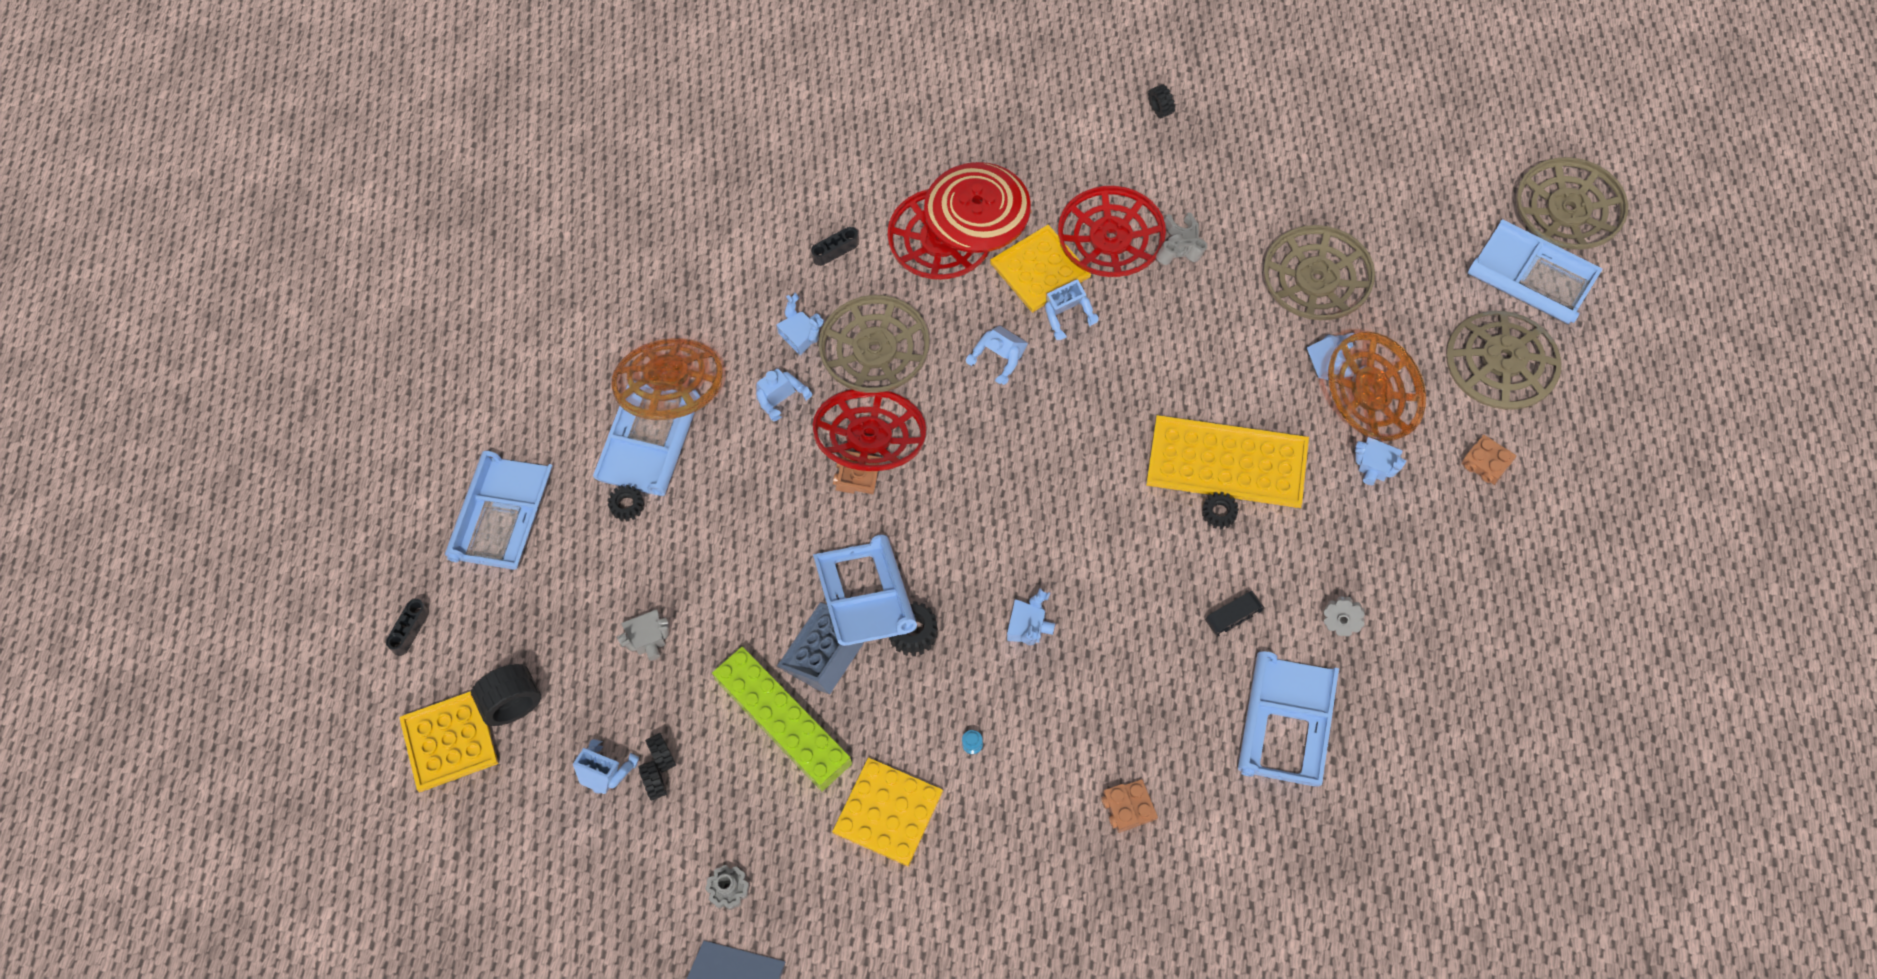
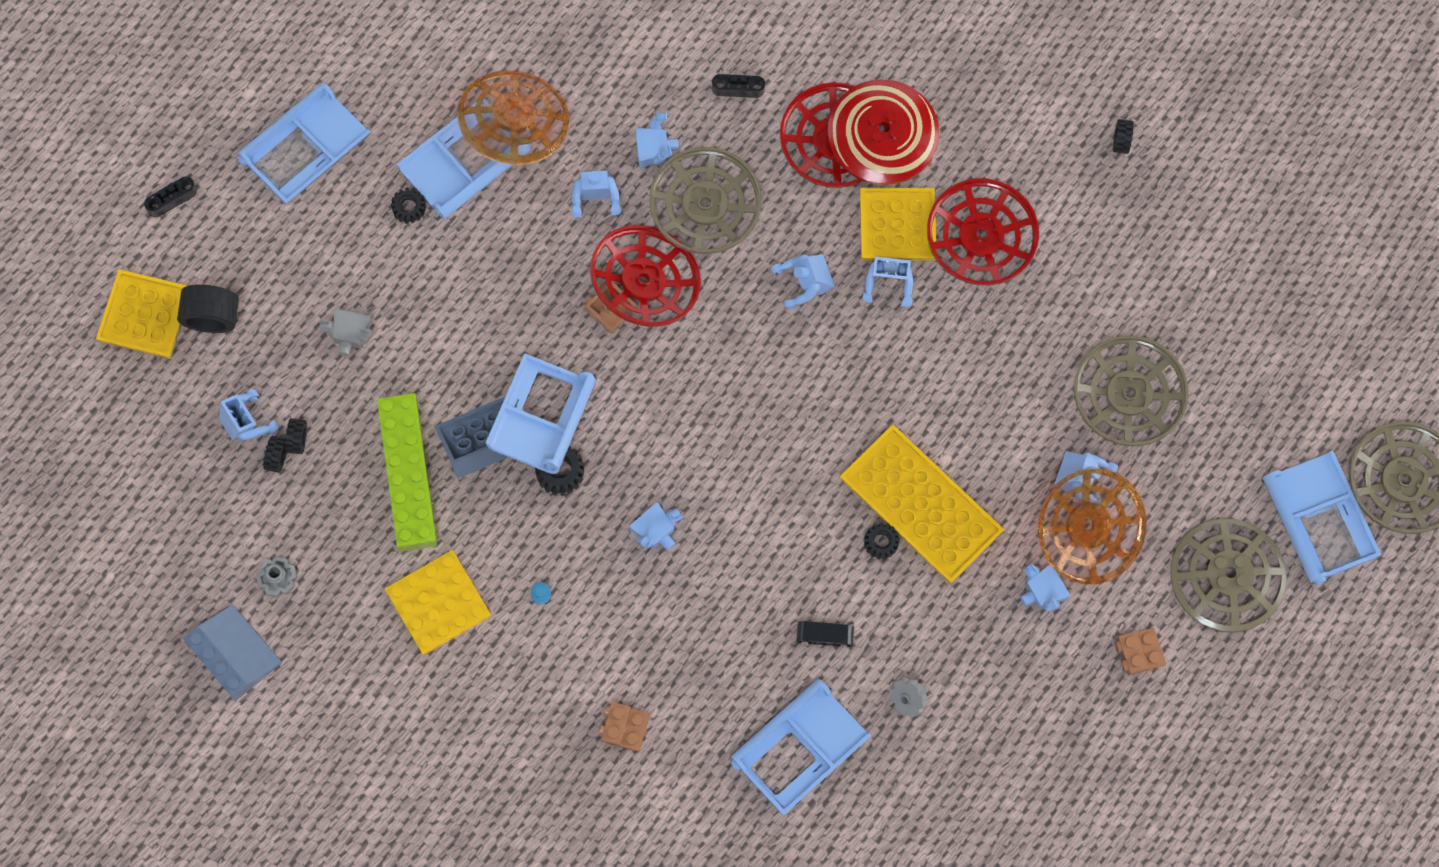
camera: 25 degrees right, 10 degrees up
light grey piece [1156,213,1208,265] -> none

